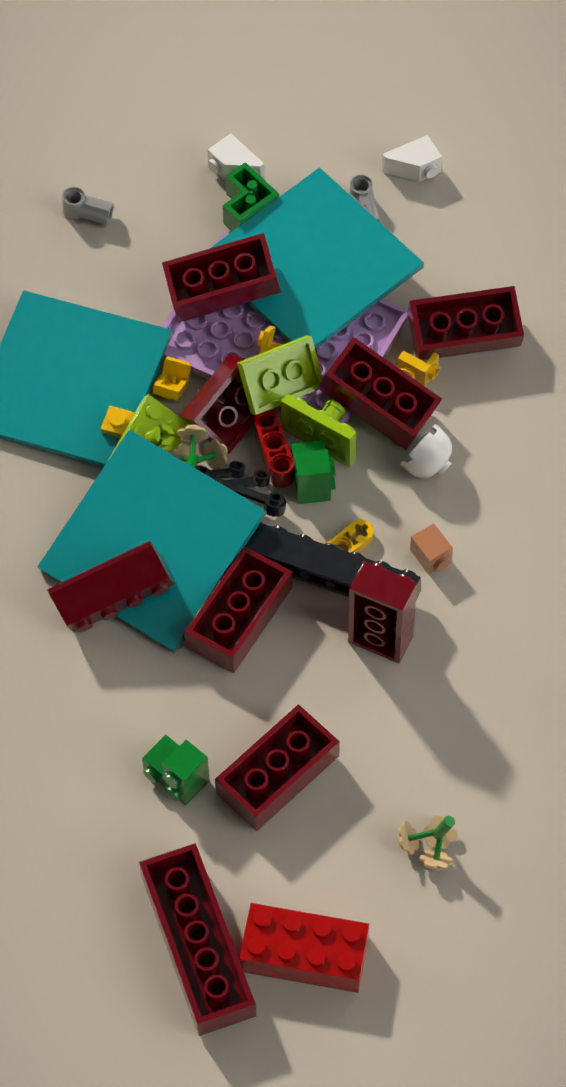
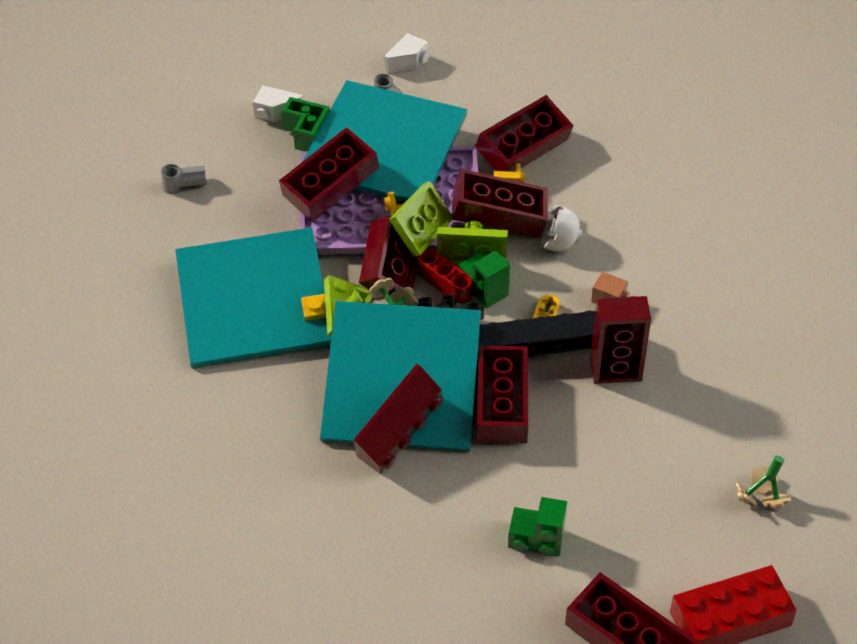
camera: 30 degrees left, 10 degrees down
yellow bracket [153,357,191,401] -> none
dark red brick [215,704,340,832] -> none

